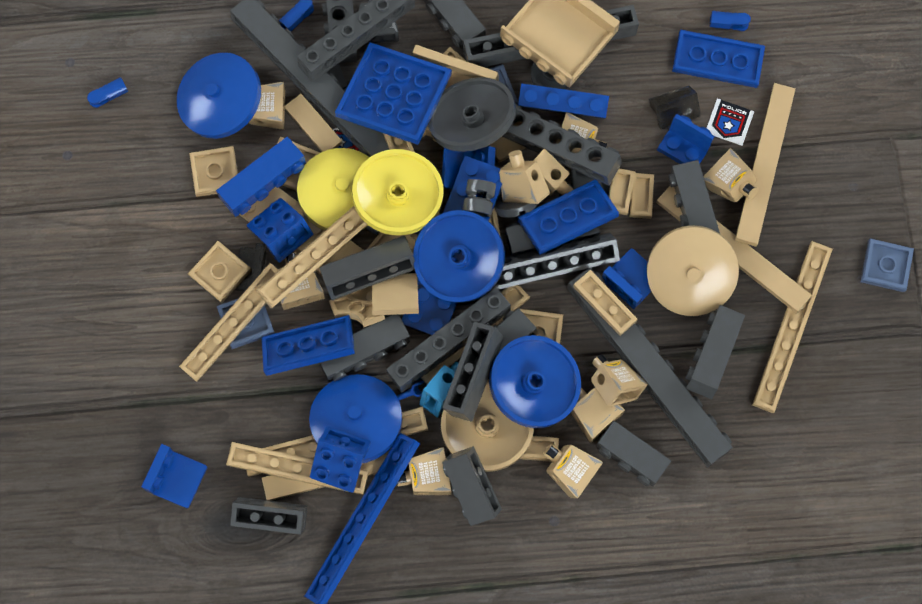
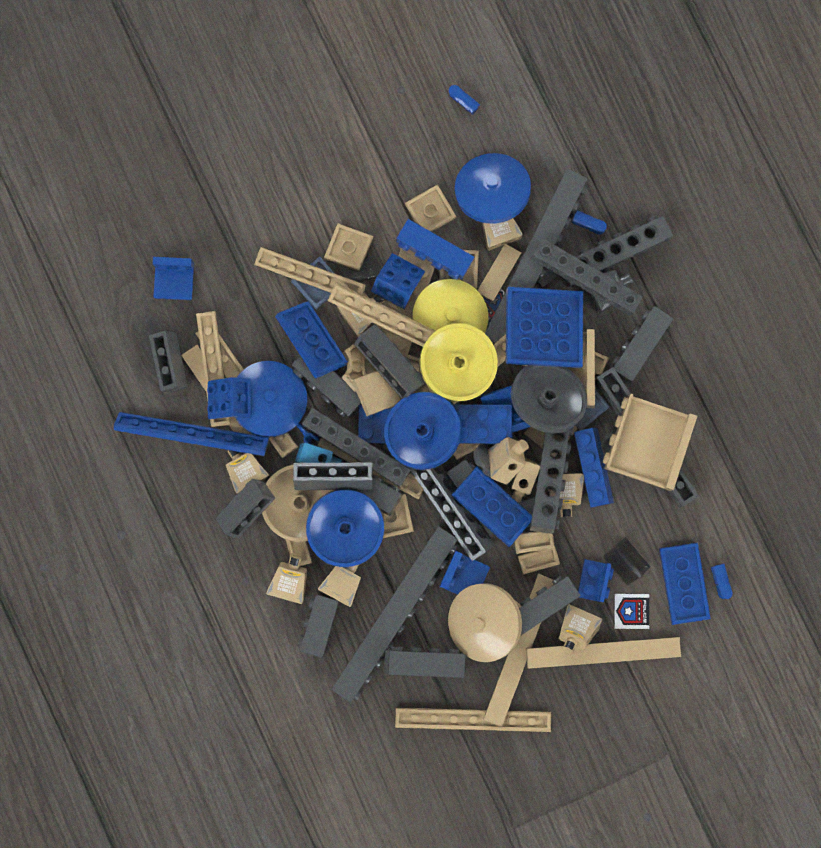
camera: 65 degrees right, 10 degrees up
dark grey wheel [462,179,496,217] -> none
tan plate [573,270,638,336] -> none
tan torso [591,355,648,407] -> none
sand blue tile [860,238,914,292] -> none

